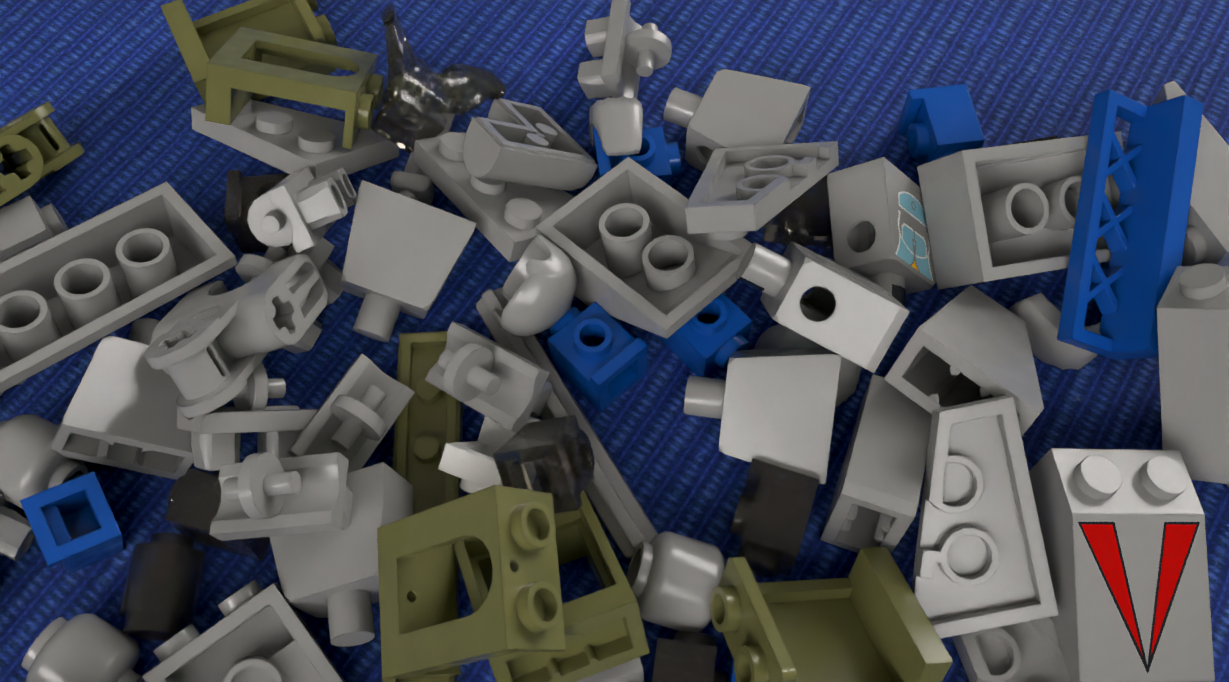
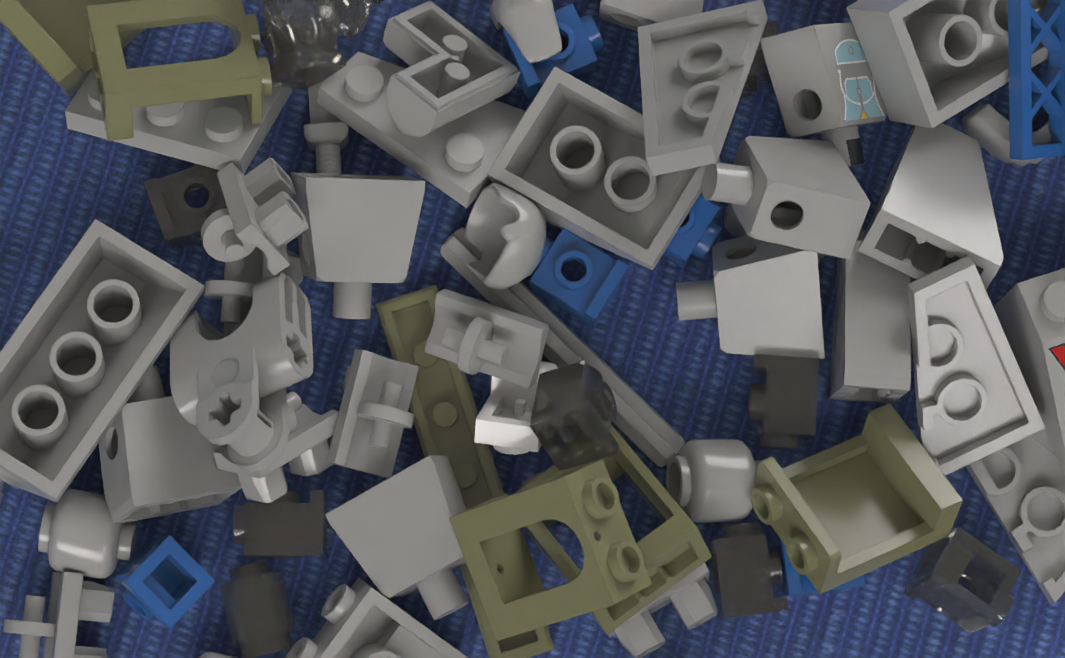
camera: 20 degrees left, 20 degrees up
light grey hips [209,452,353,541] -> none

